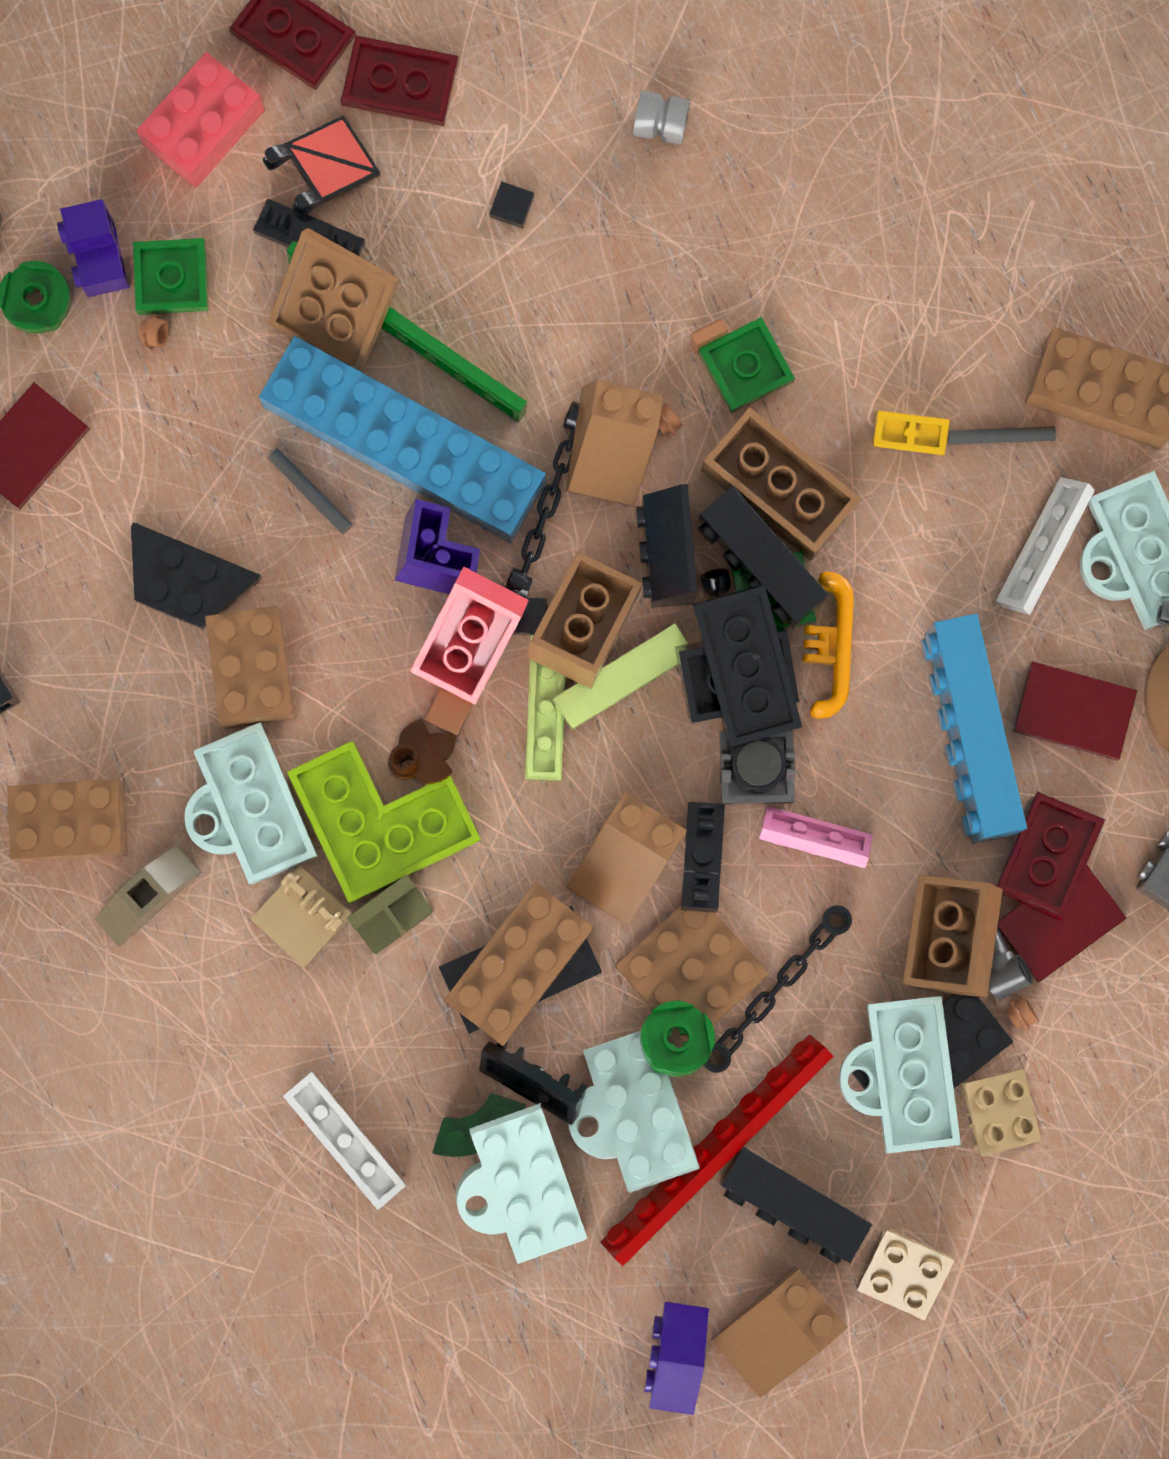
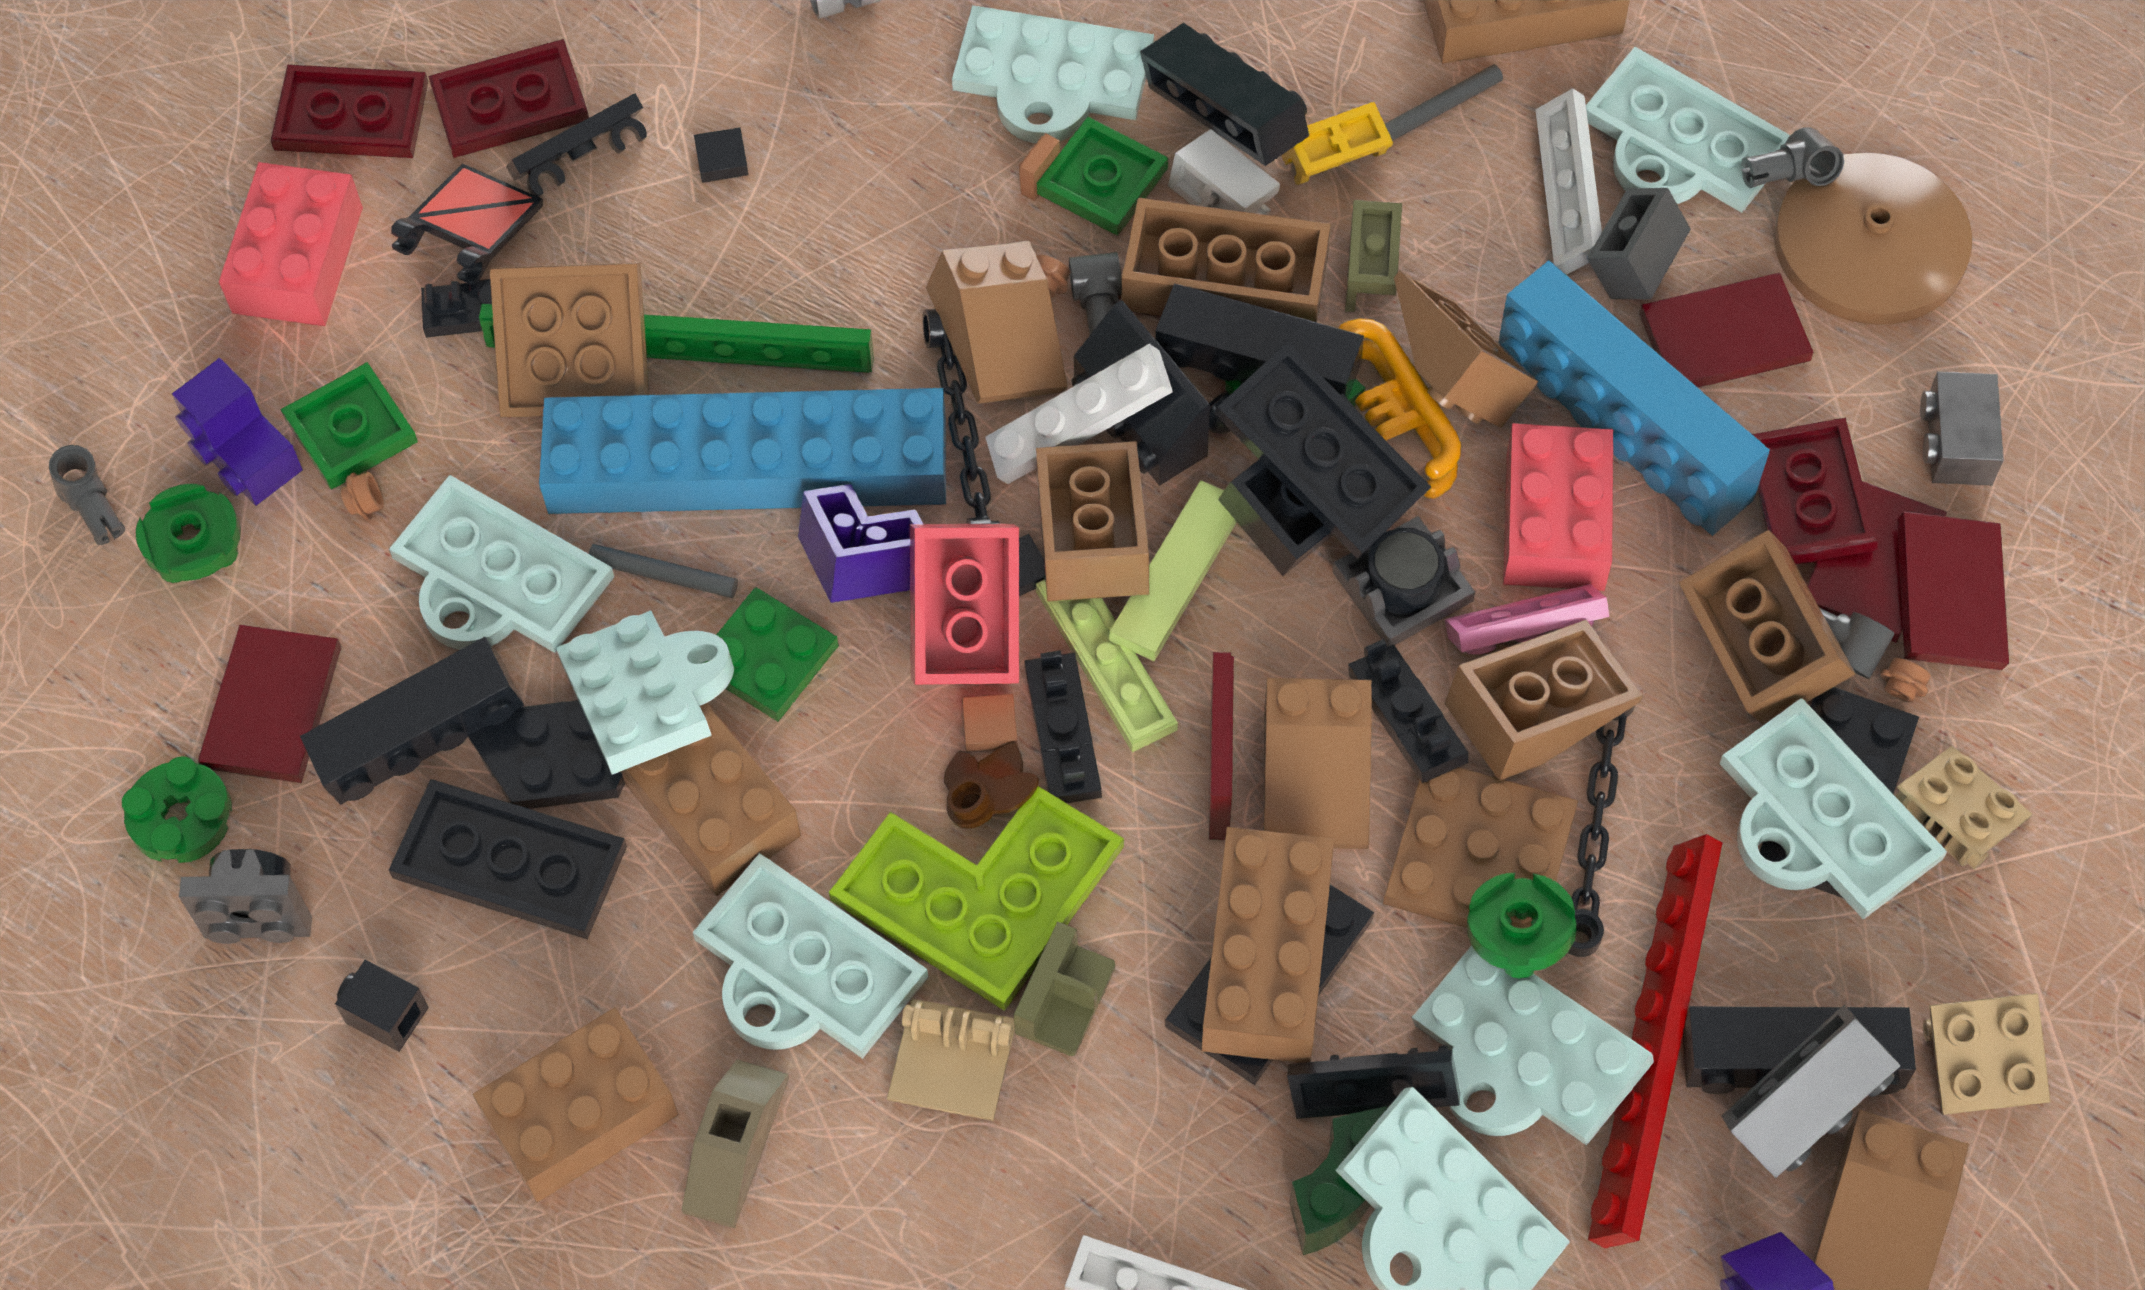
camera: 25 degrees left, 20 degrees down
none -> black brick [300,637,525,805]
none -> light aqua plate [389,475,614,653]
none -> black plate [389,779,627,940]
none -> black plate [506,93,647,197]
none -> light aqua plate [556,611,734,775]
none -> green plate [700,587,839,722]
none -> light aqua plate [952,5,1154,143]
none -> white plate [985,344,1173,484]
none -> black plate [1024,650,1102,803]
none -> dark grey pin [1069,252,1122,334]
none -> black brick [1140,23,1309,166]
none -> white hinge [1168,129,1280,215]
none -> dark red tile [1209,652,1234,840]
none -> olive panel [1345,200,1402,312]
none -> medium nougat slope [1394,270,1538,428]
none -> medium nougat slope [1444,620,1643,781]
none -> coral brick [1503,423,1613,591]
none -> dark grey brick [1587,188,1691,299]
none -> brick [1721,1005,1901,1178]
none -> dark red tile [1897,512,2009,670]

